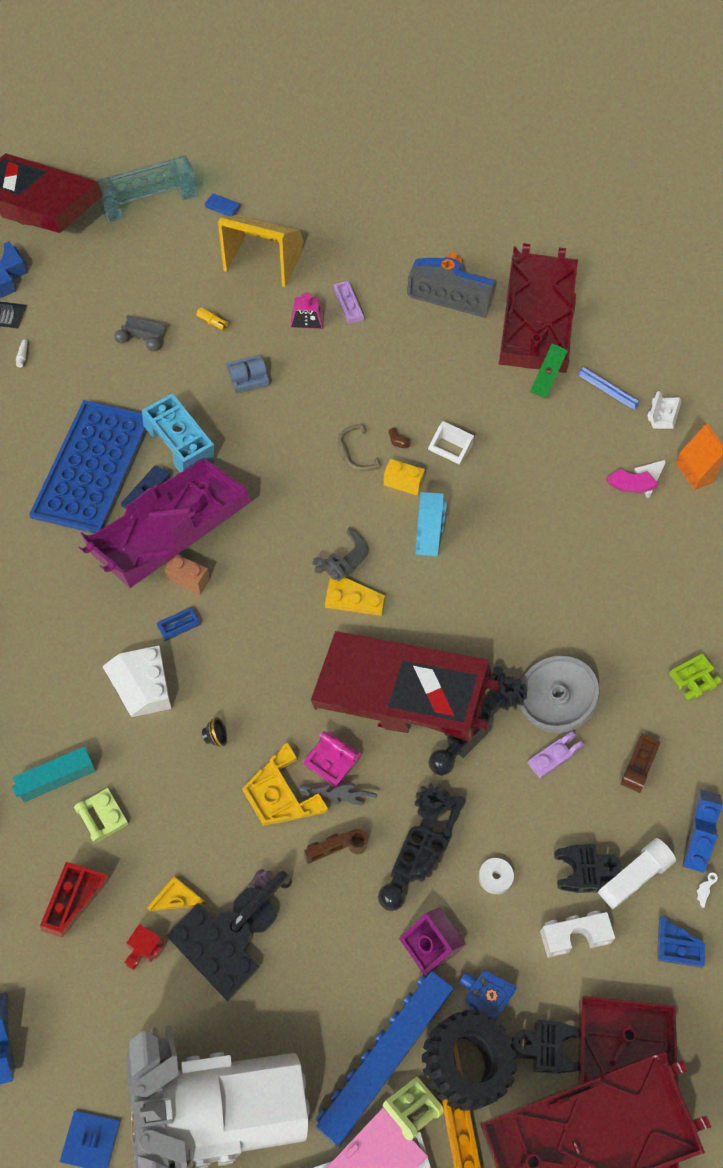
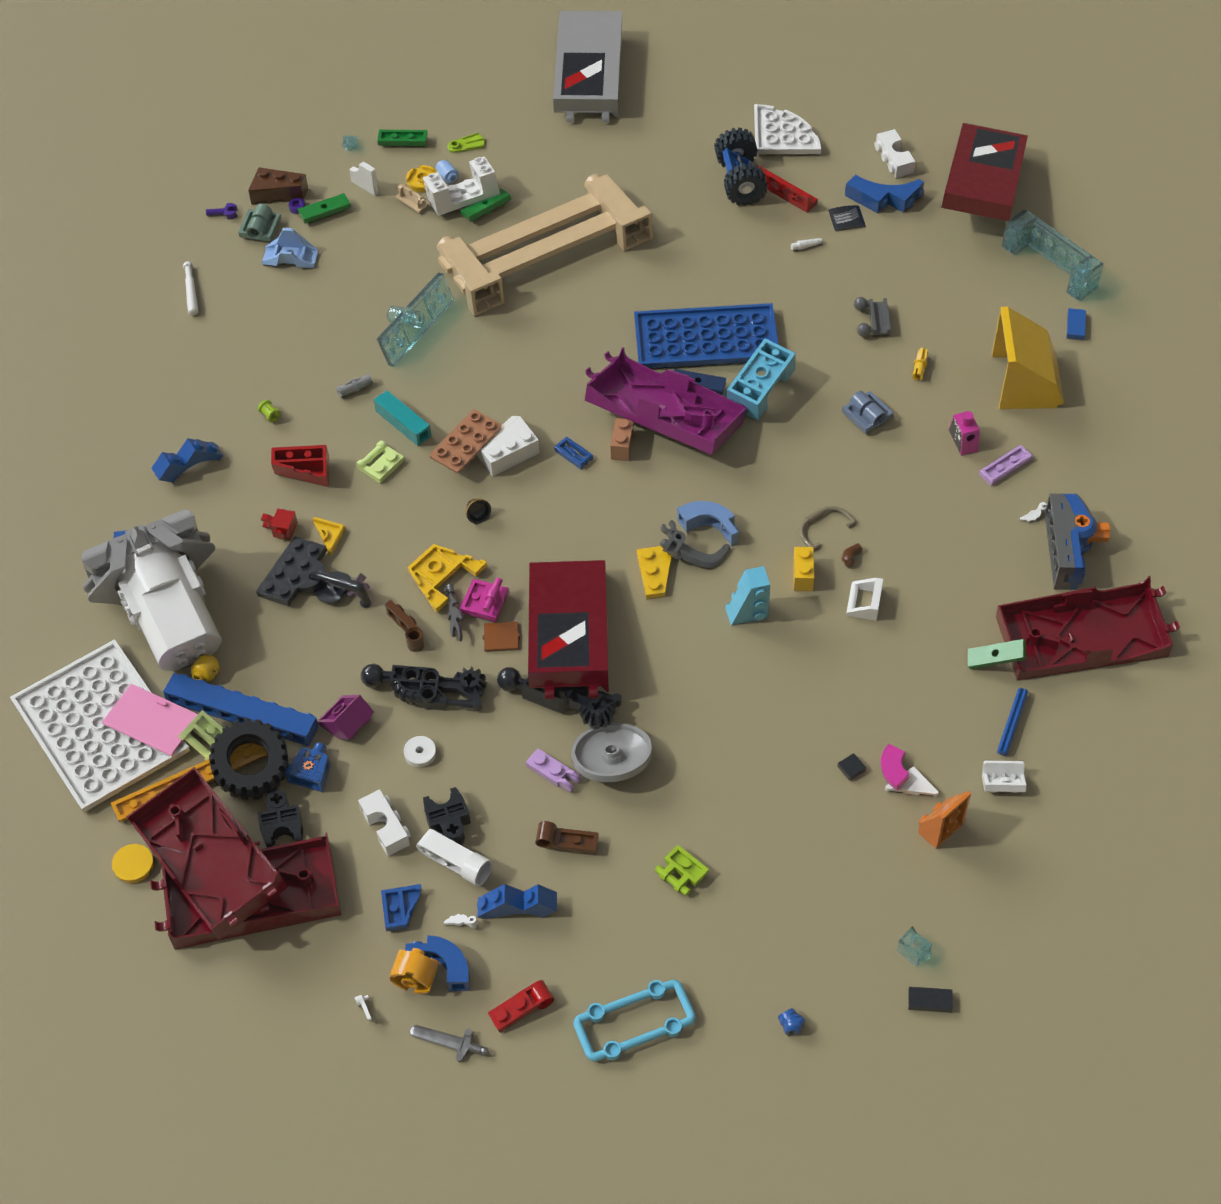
camera: 75 degrees right, 5 degrees down
none -> yellow head [190,655,220,683]
none -> nougat bracket [430,409,502,474]
none -> dark orange piece [482,622,520,652]
none -> medium blue arch [677,501,739,546]
none -> black tile [837,753,866,781]
none -> white piece [1020,502,1046,523]

